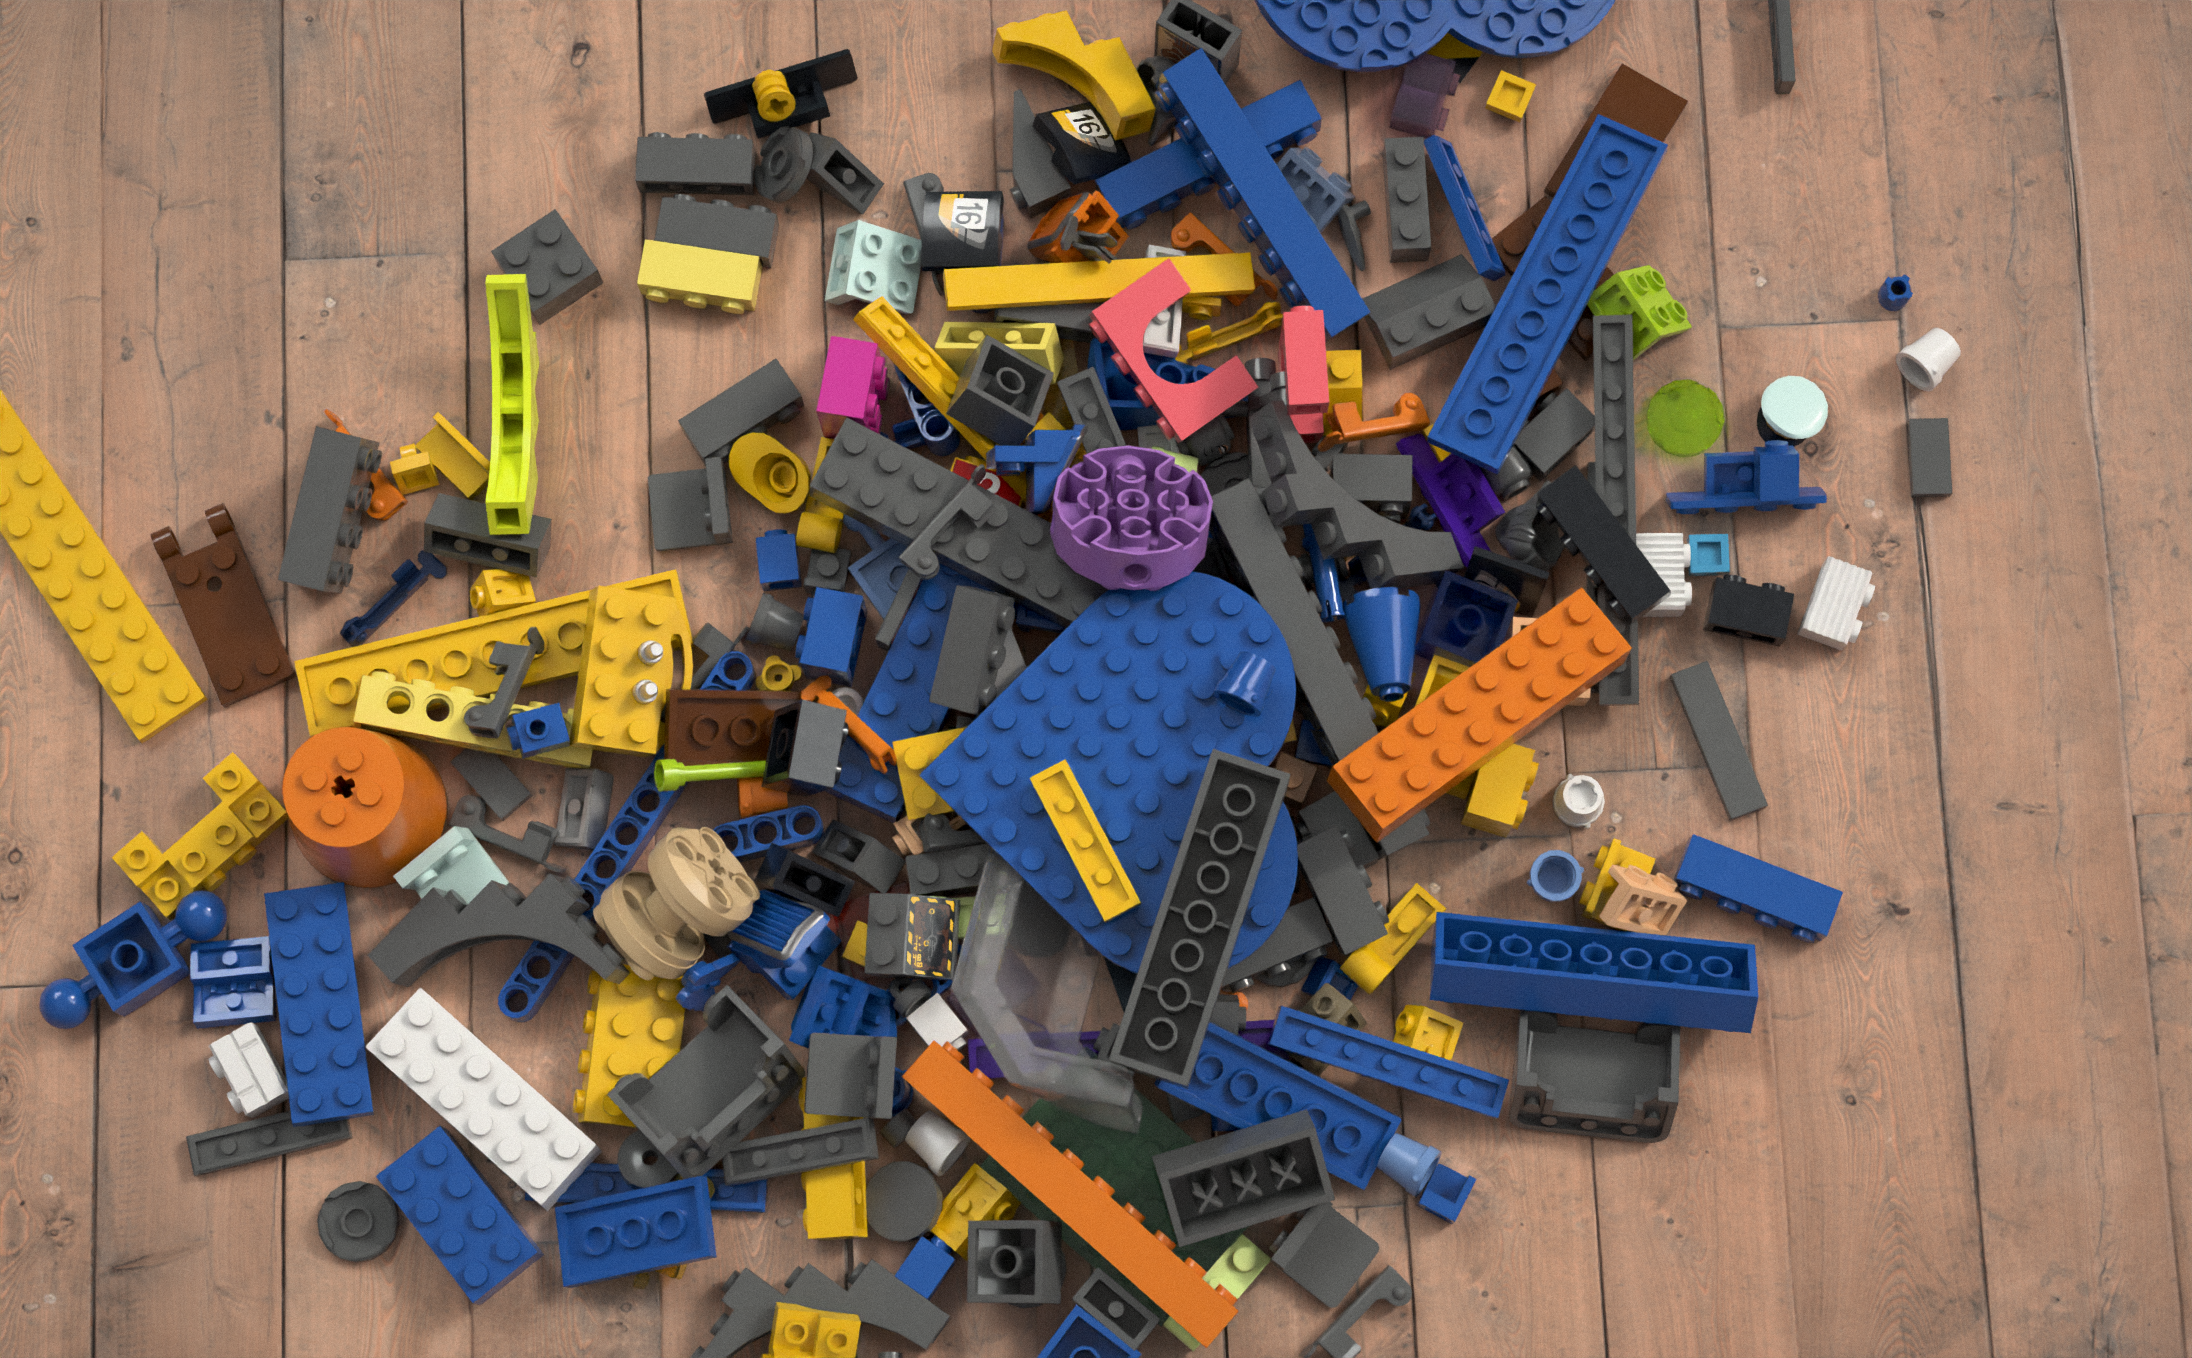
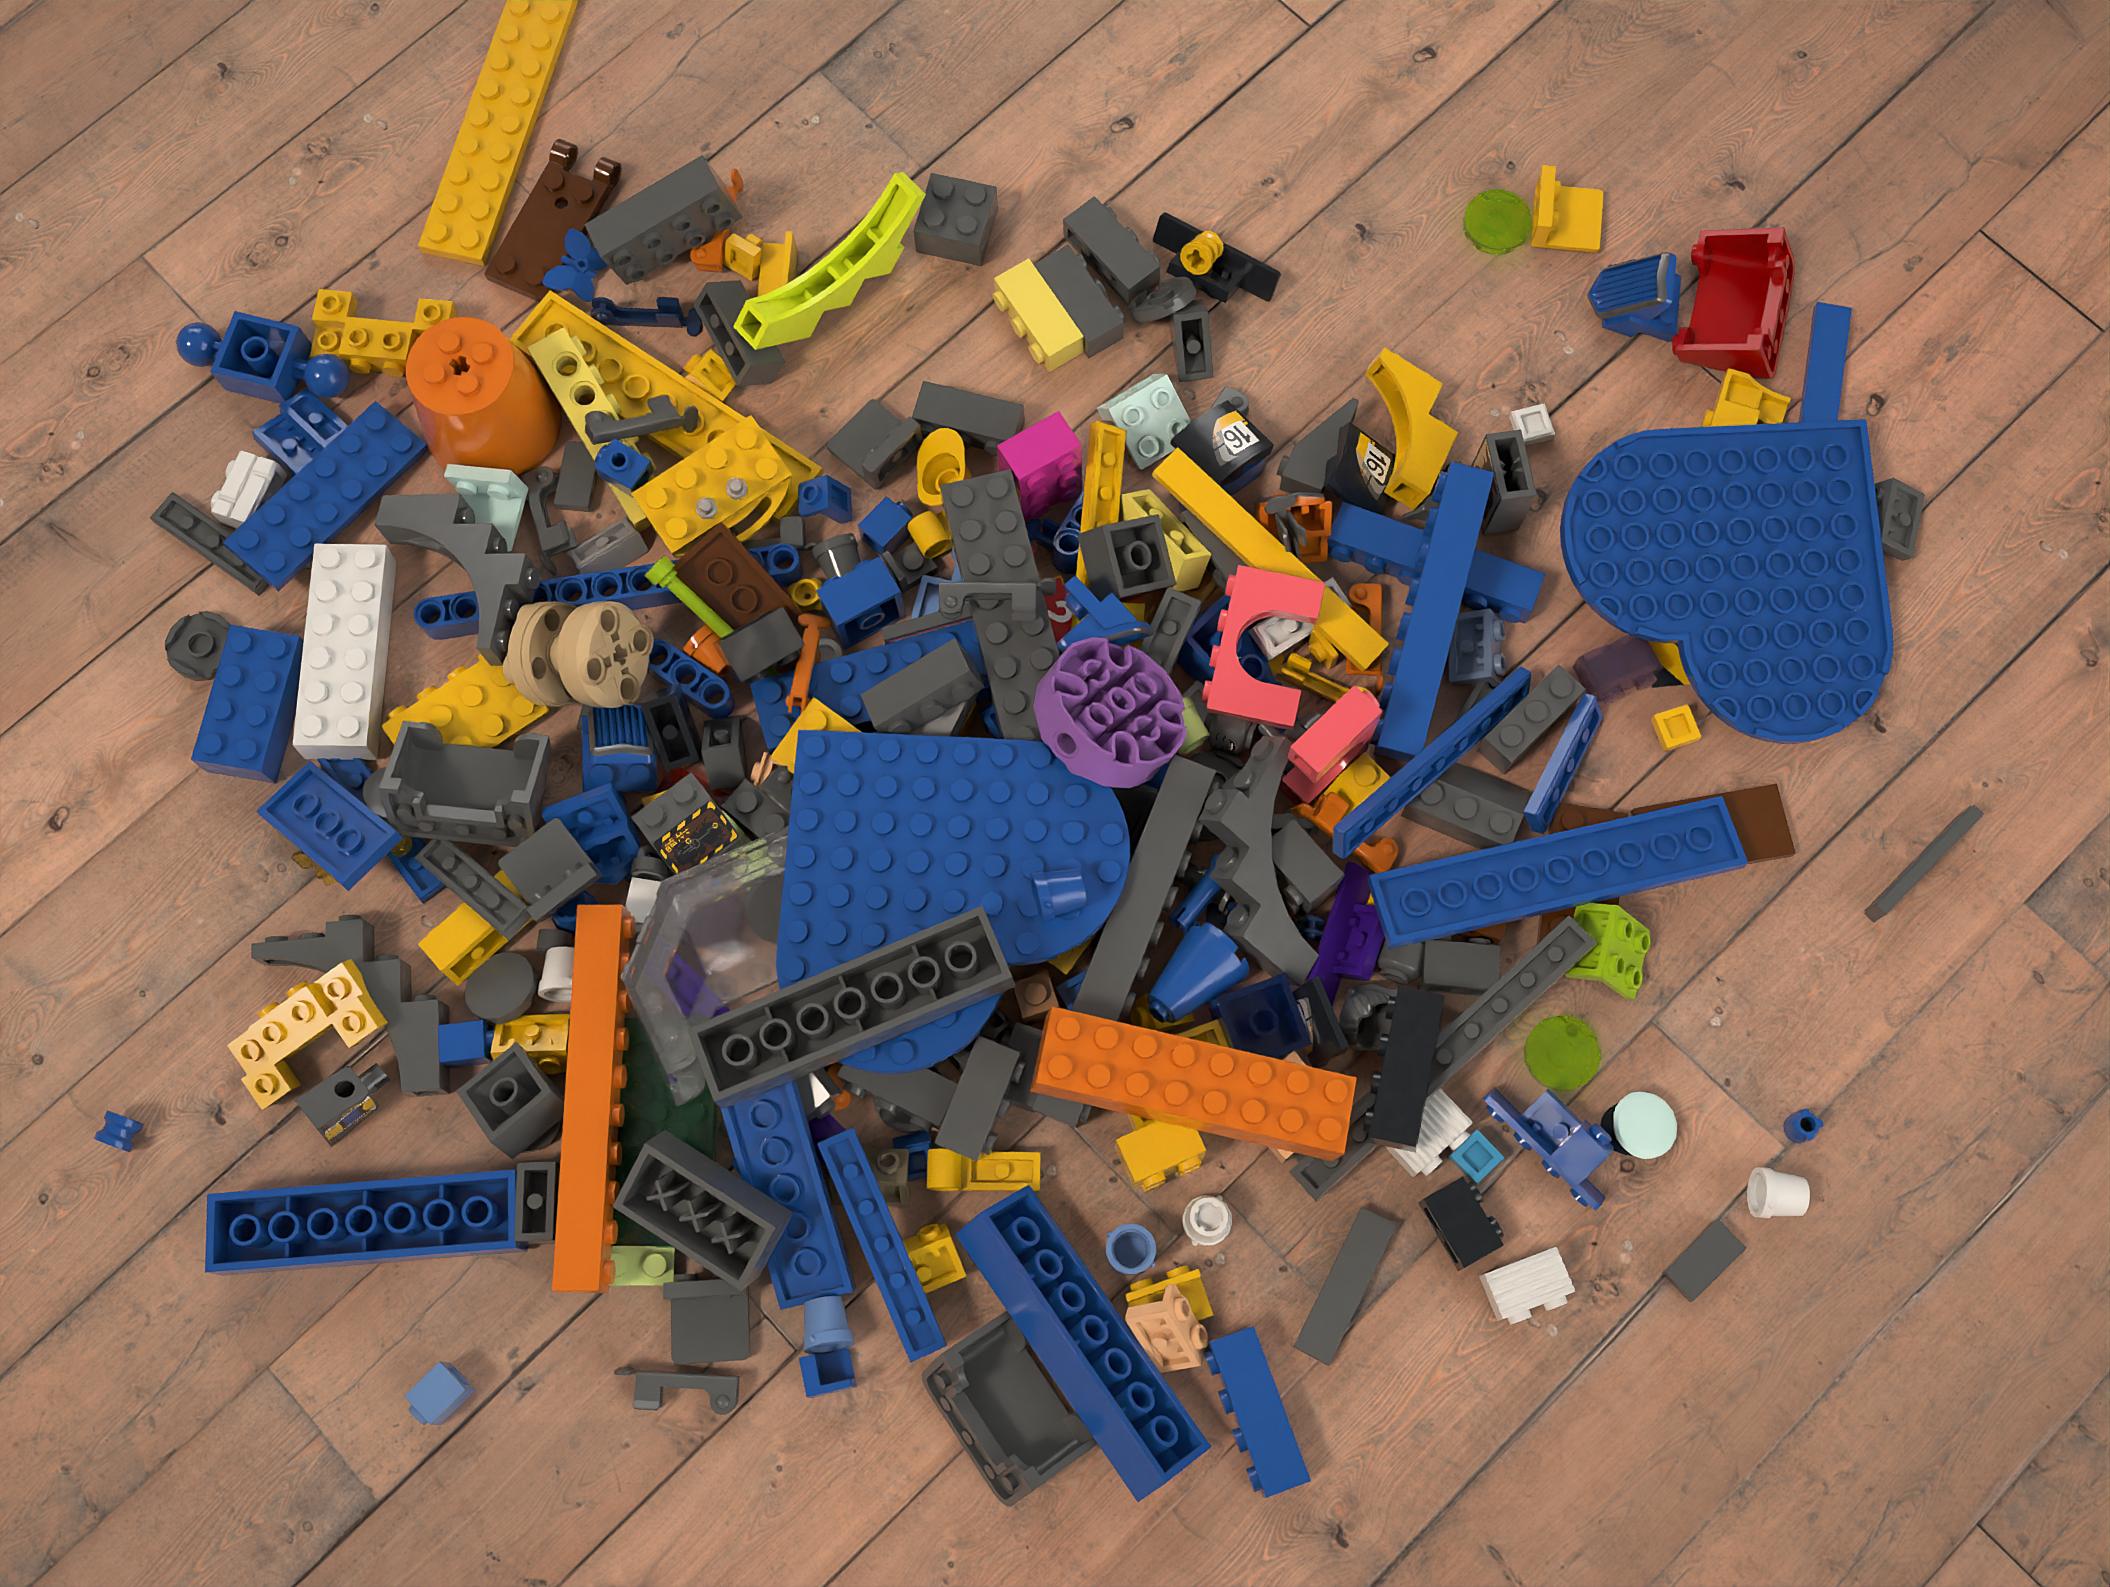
camera: 50 degrees right, 5 degrees down
blue animal [676,953,741,1012] -> none
yellow plate [1030,759,1141,923] -> none
none -> blue piece [542,228,608,302]
none -> blue bracket [798,475,852,524]
none -> blue tile [1333,666,1531,859]

